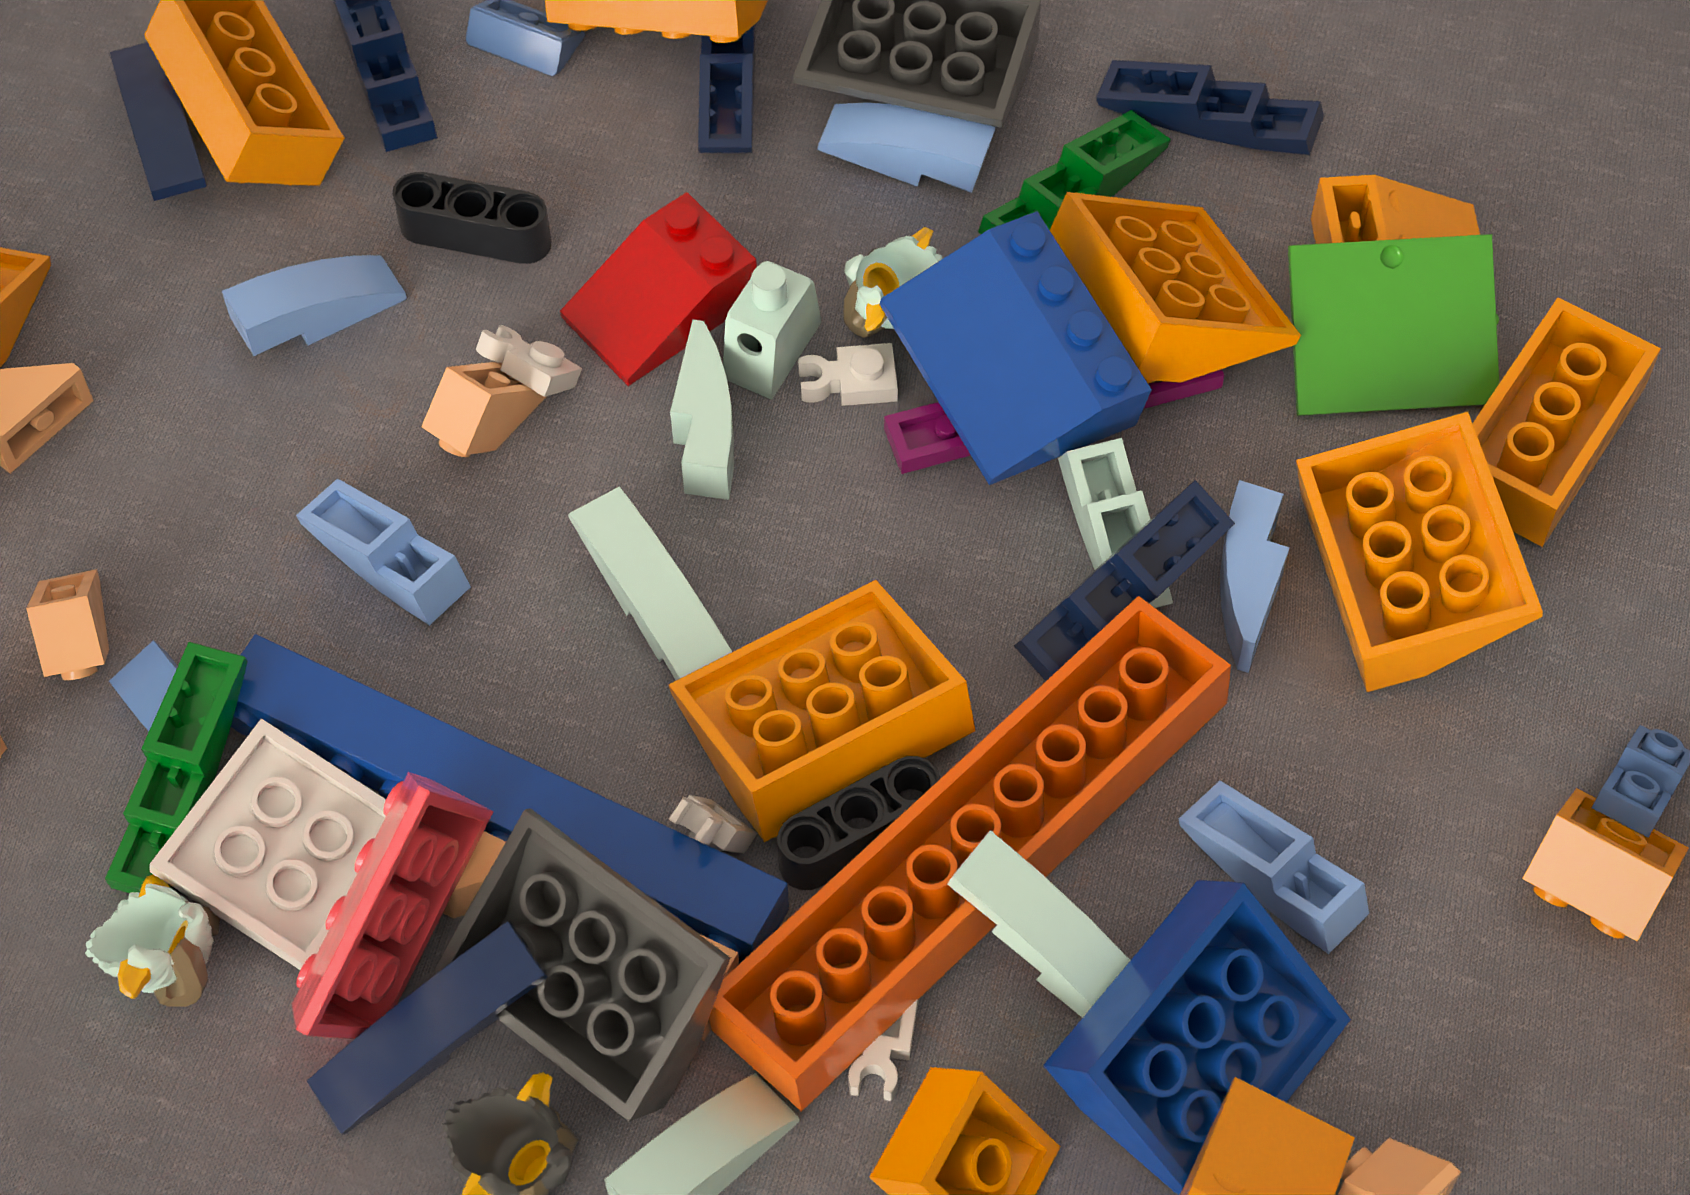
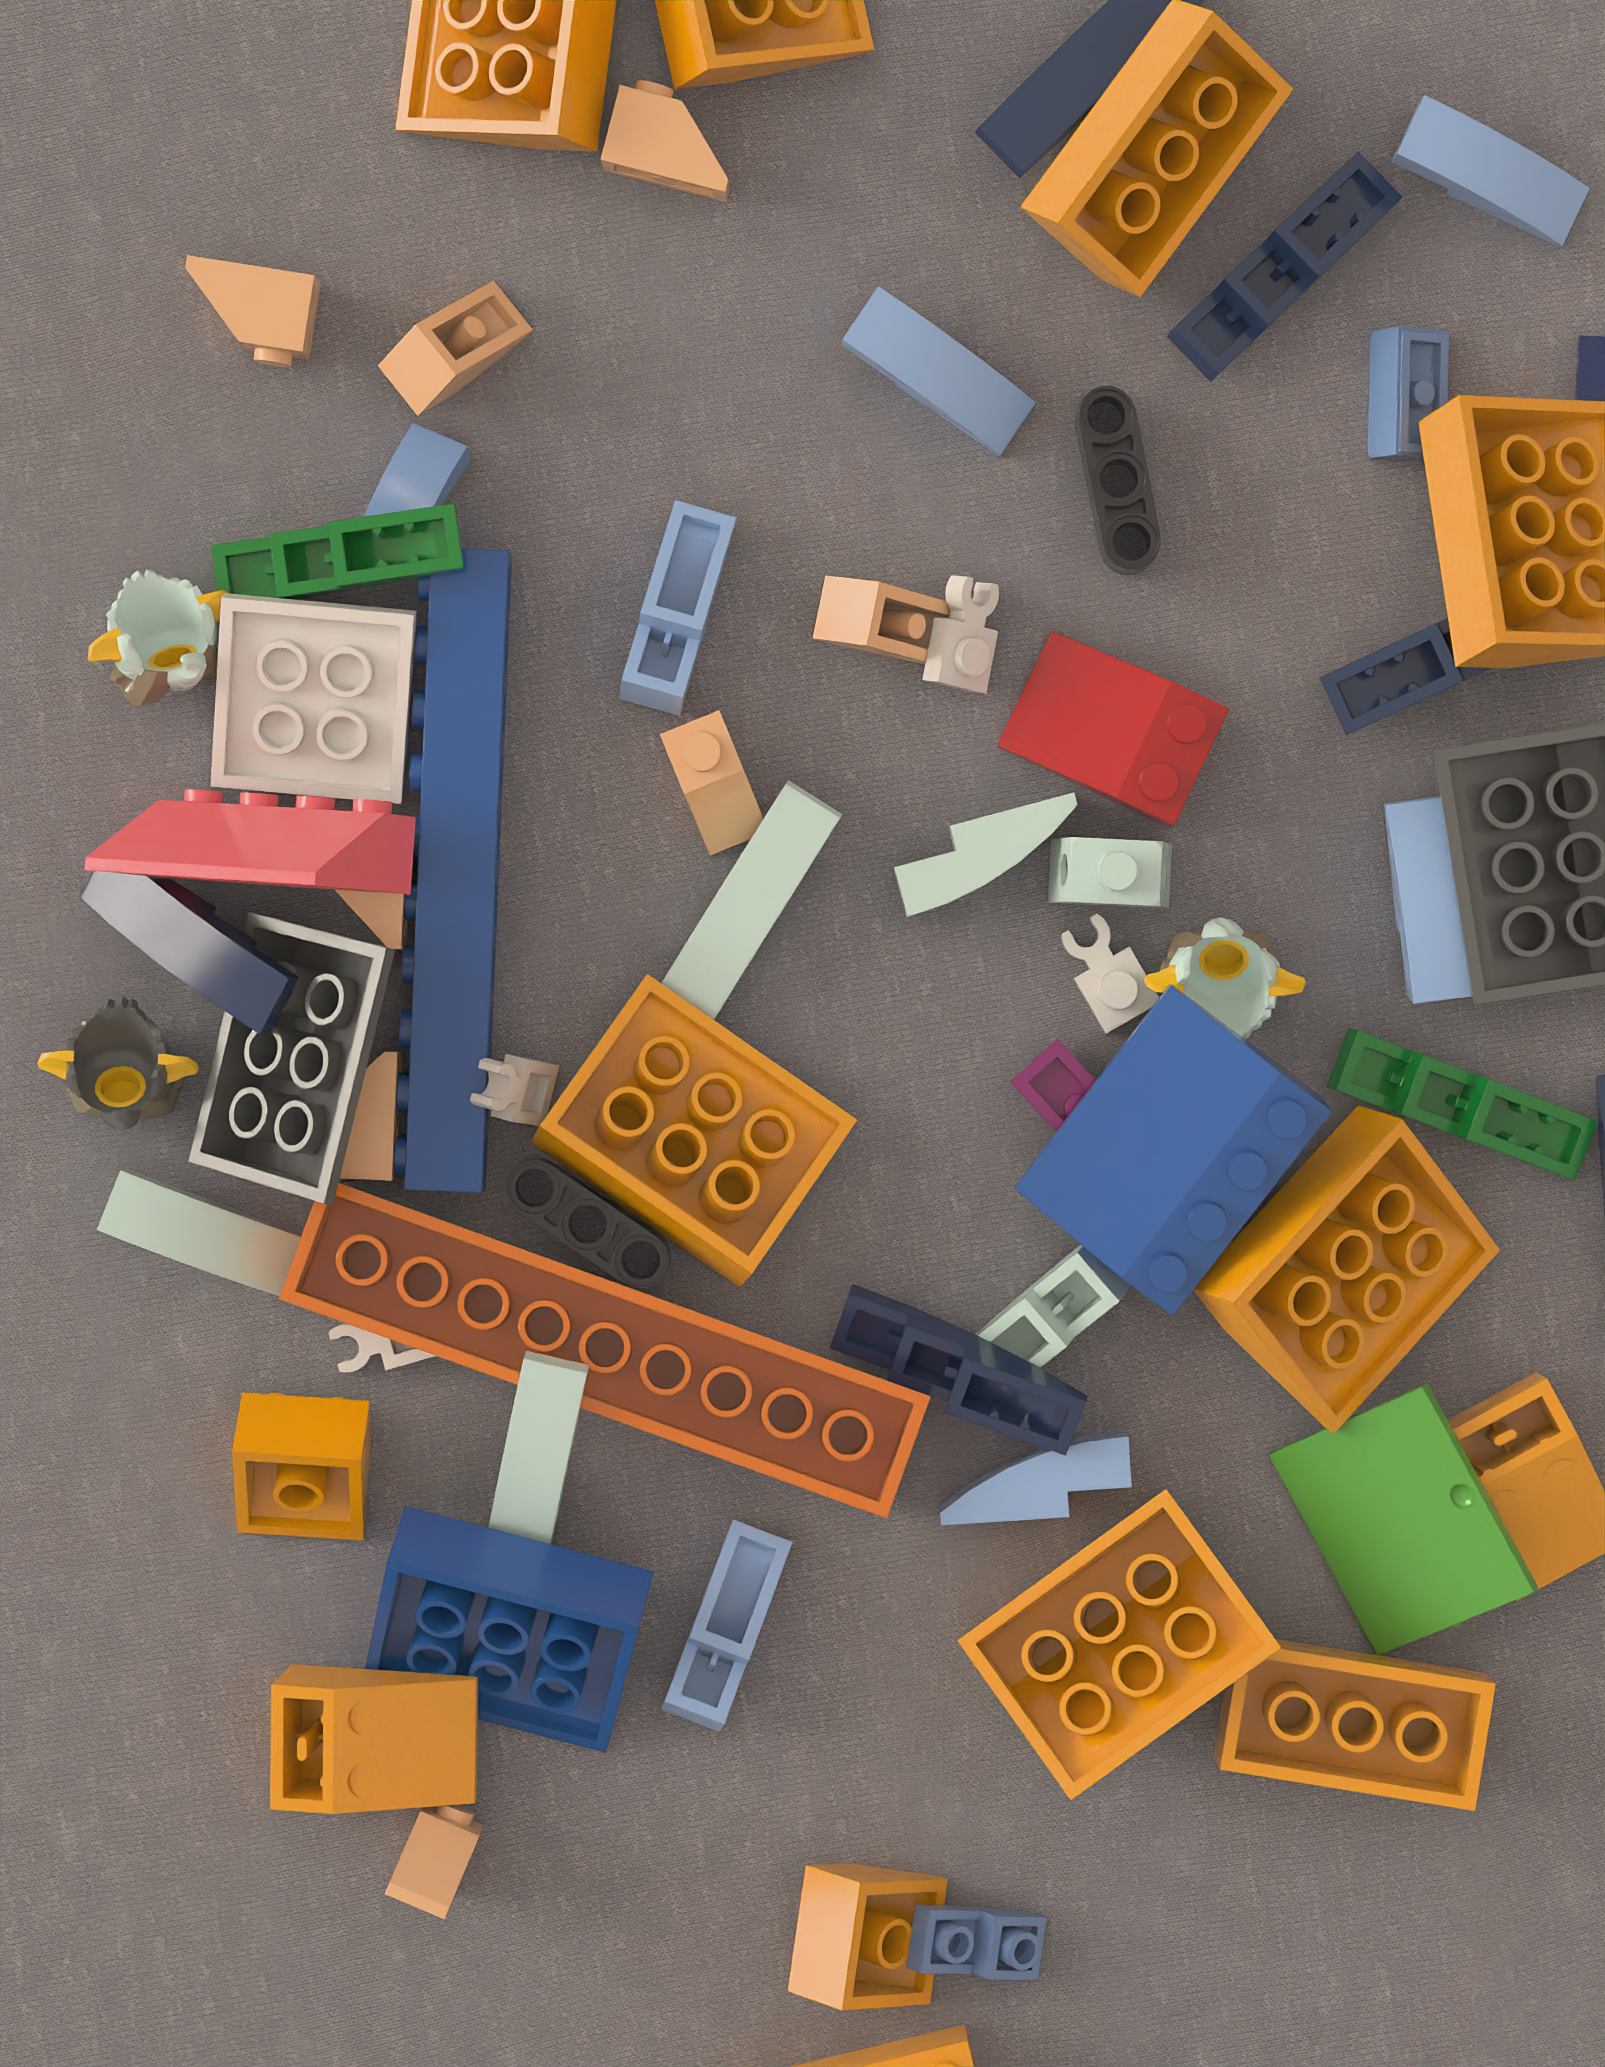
camera: 65 degrees right, 30 degrees up
none -> light nougat slope [660,710,764,856]

